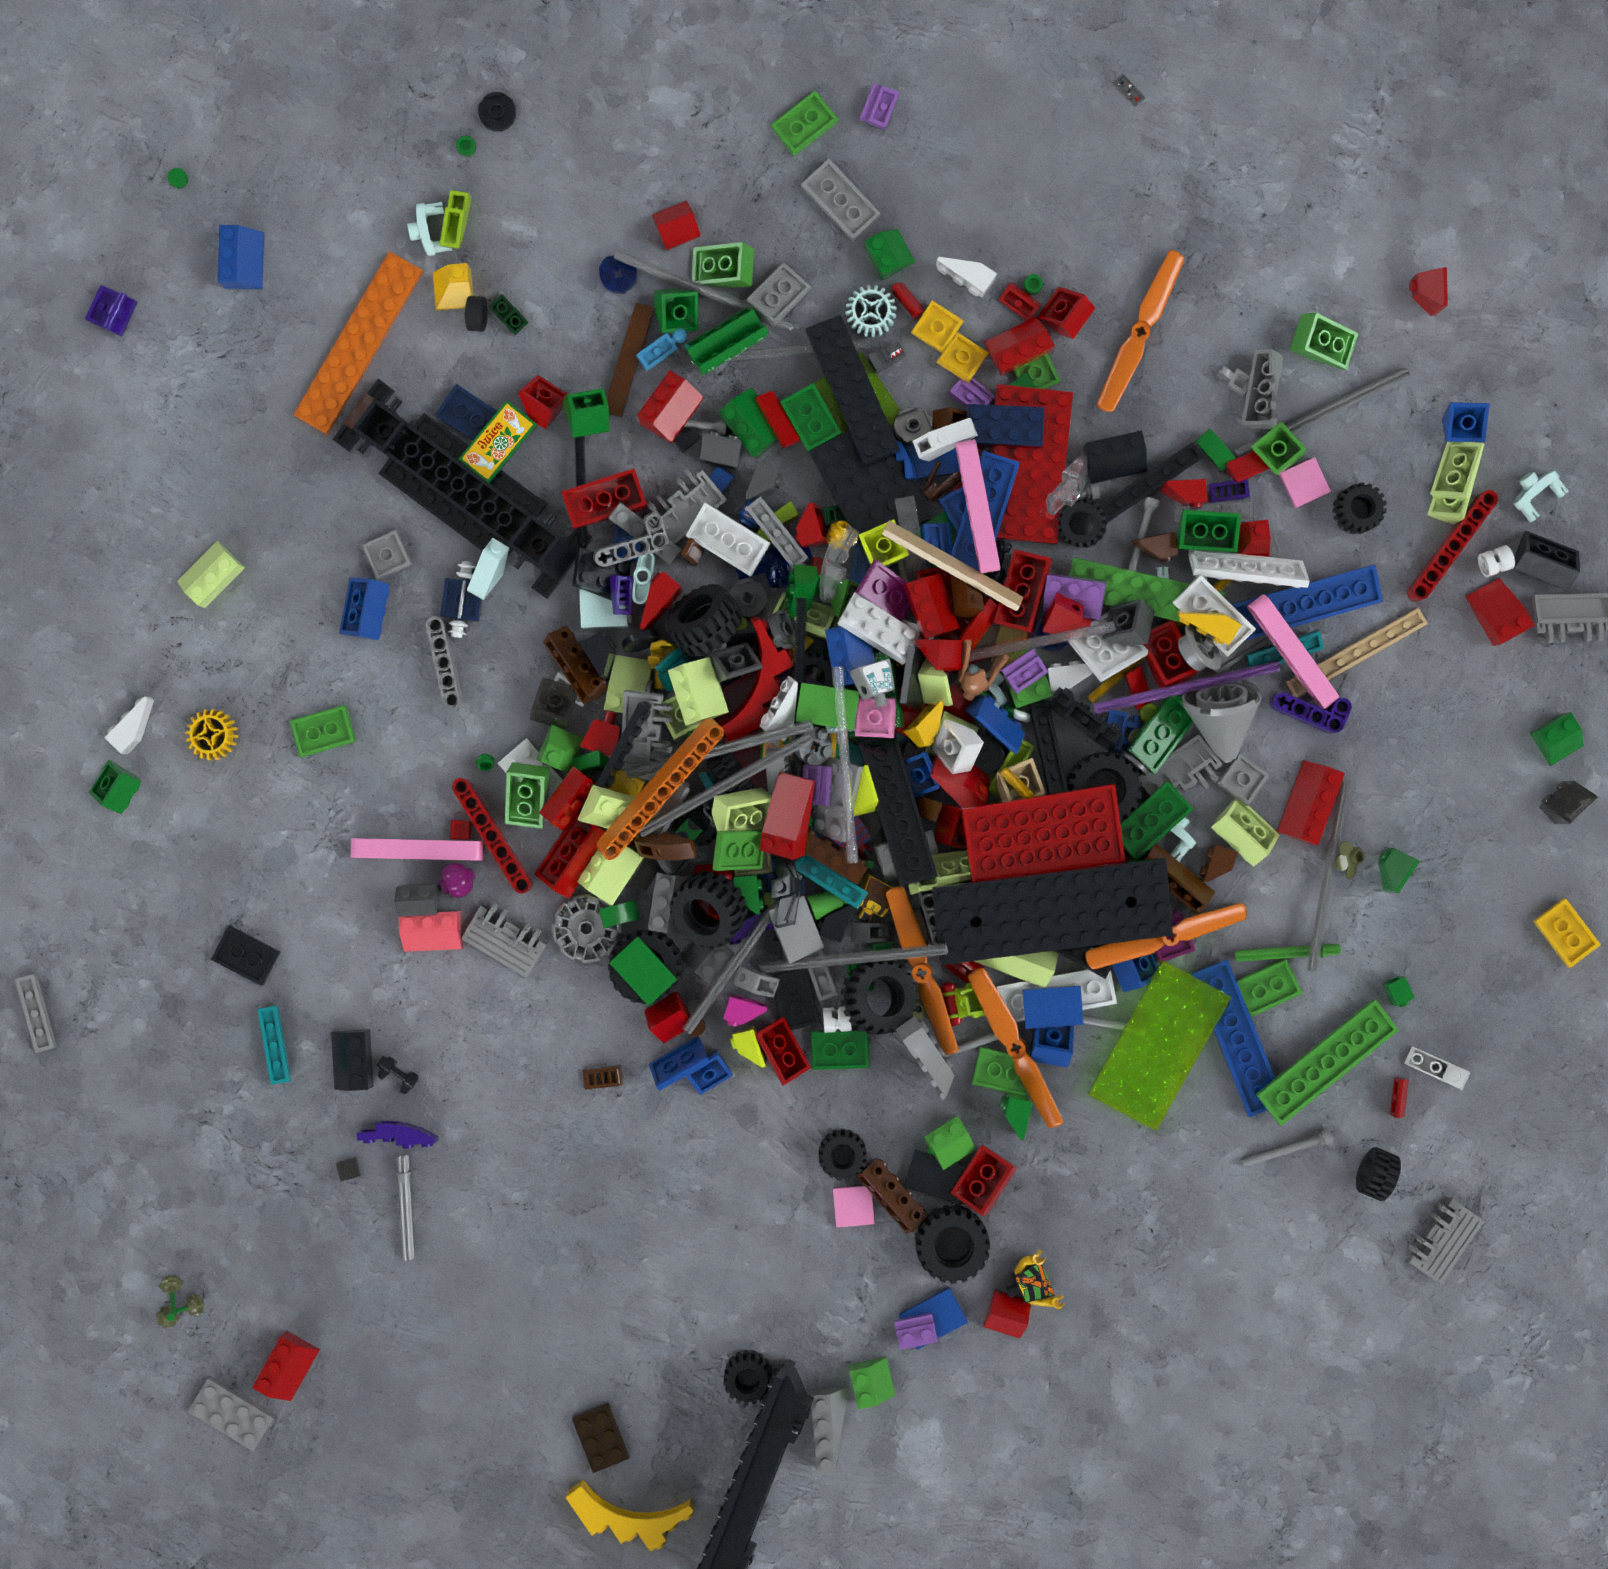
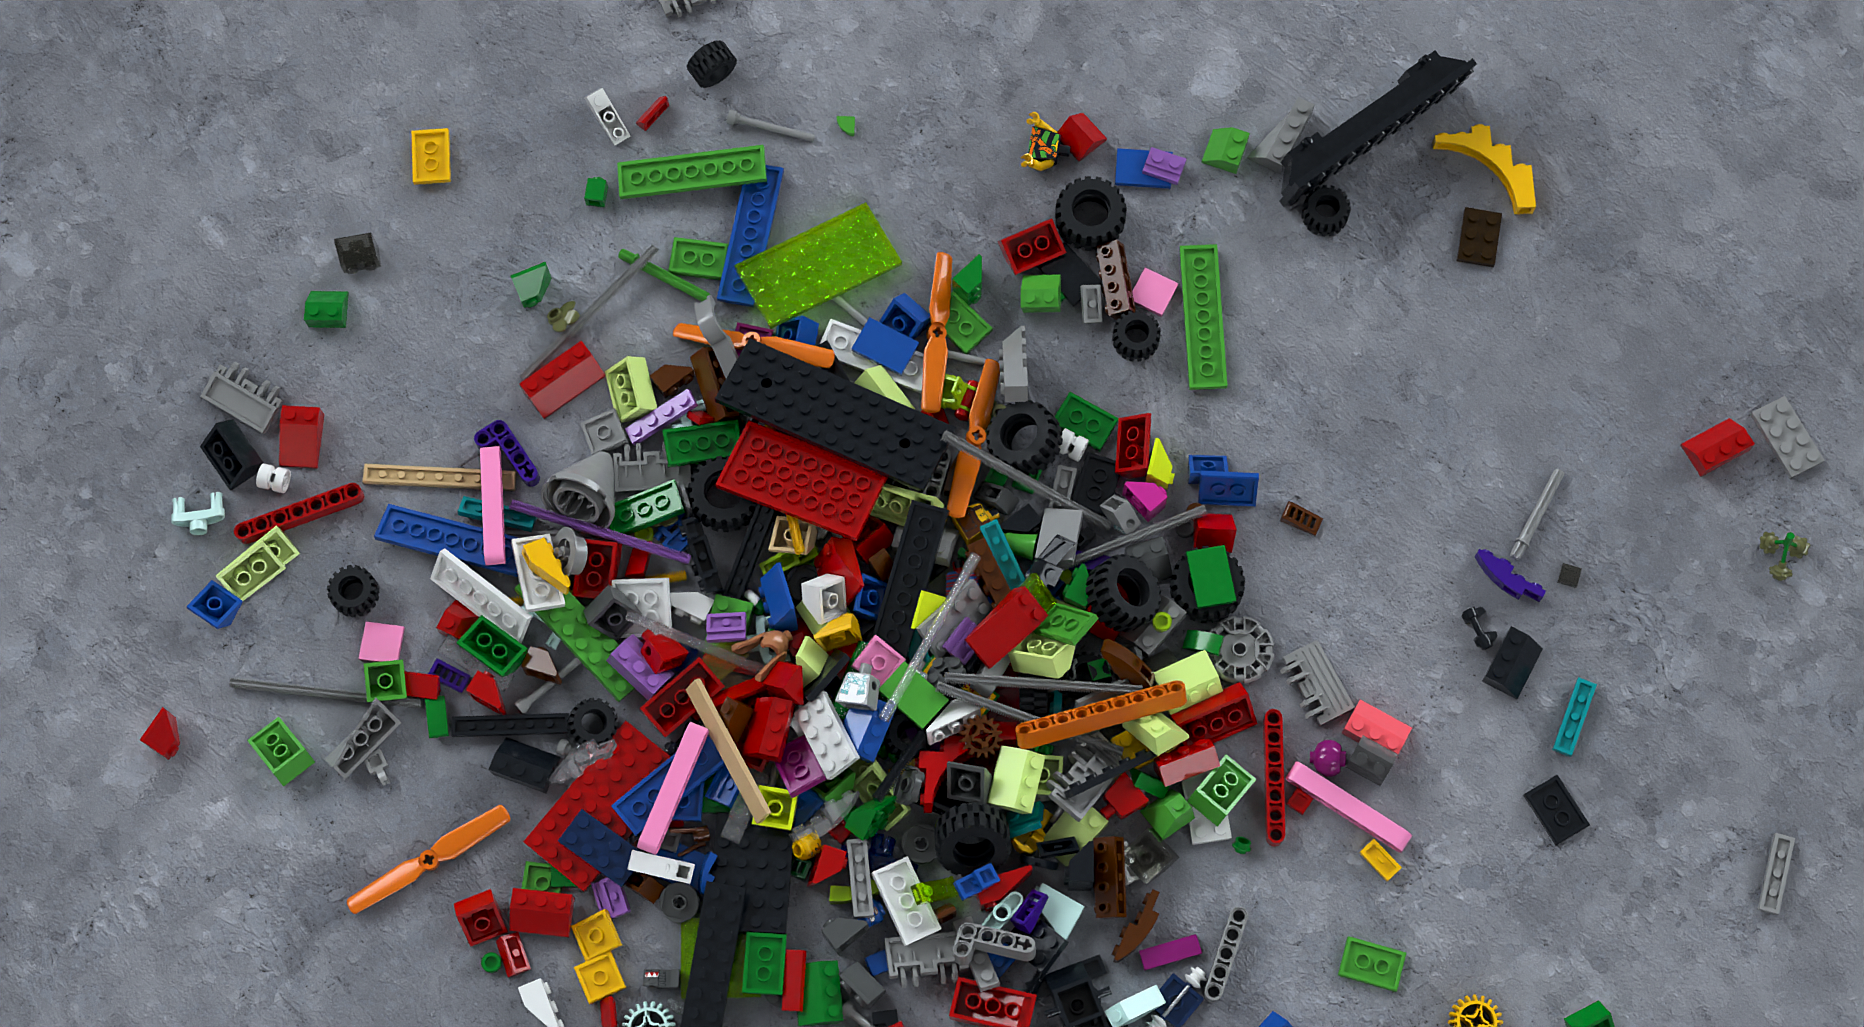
camera: 150 degrees left, 15 degrees down
none -> plate [625,389,698,446]
none -> dark grey plate [660,830,682,853]
none -> red tile [687,411,714,425]
none -> light grey piece [694,295,739,378]
none -> bright green tile [837,116,855,136]
none -> clear neon green plate [910,876,959,906]
none -> blue slope [953,863,1000,901]
none -> reddish brown gear [959,715,1003,758]
none -> clear neon green plate [1020,573,1057,613]
none -> black slope [1036,836,1080,859]
none -> light grey plate [1080,285,1102,324]
none -> reddish brown slope [1112,889,1160,963]
none -> magenta tile [1139,934,1202,971]
none -> lime tile [1152,612,1172,632]
none -> bright green plate [1179,244,1227,390]
none -> yellow plate [1359,839,1402,882]

